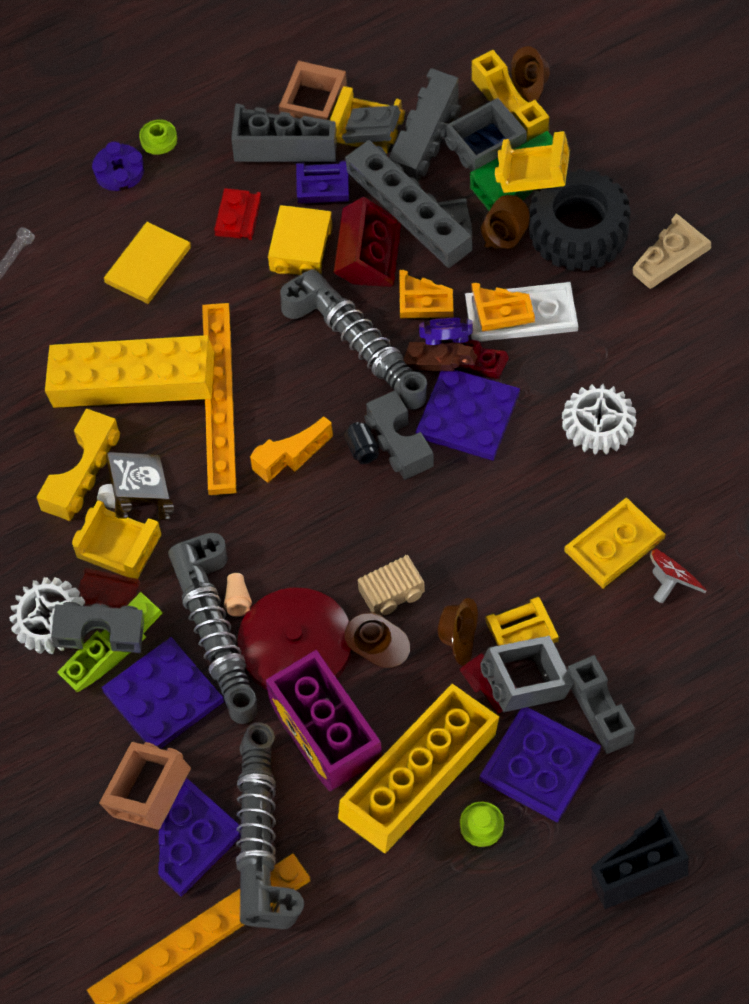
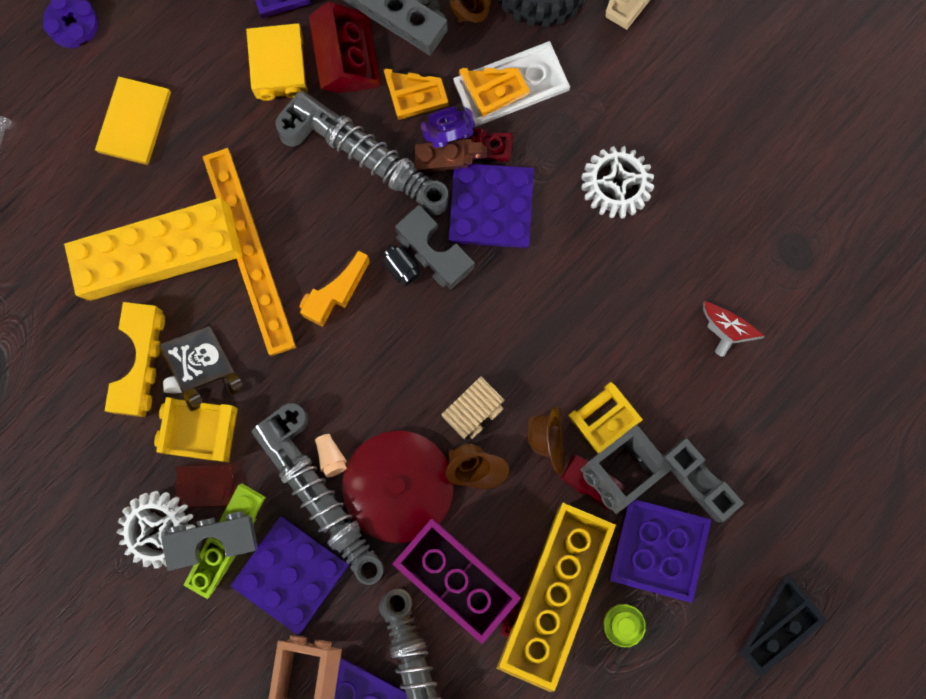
camera: 20 degrees left, 20 degrees up
red plate [215,188,262,240] -> none
yellow tile [564,497,665,588] -> none

